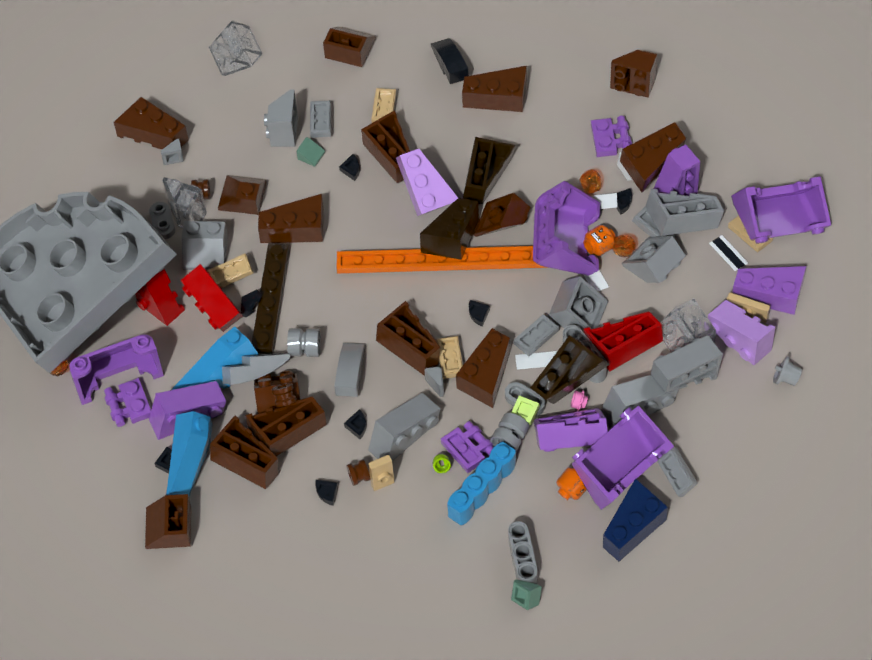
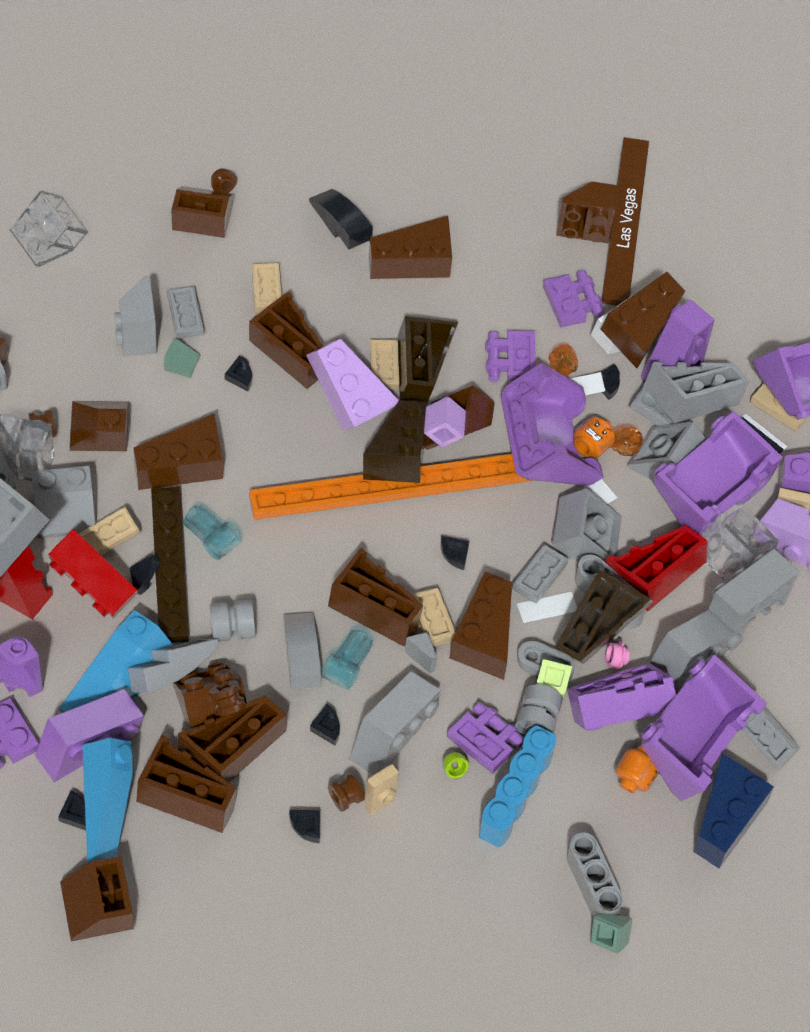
camera: 20 degrees left, 0 degrees up
none -> clear light blue piece [183,505,242,560]
none -> reddish brown plate [211,168,237,193]
none -> clear light blue piece [321,630,373,690]
none -> tan plate [370,339,399,390]
none -> lavender brick [424,396,466,448]
none -> medium lavender plate [485,330,536,382]
none -> reddish brown tile [602,137,649,306]
none -> medium lavender windscreen [653,411,783,538]

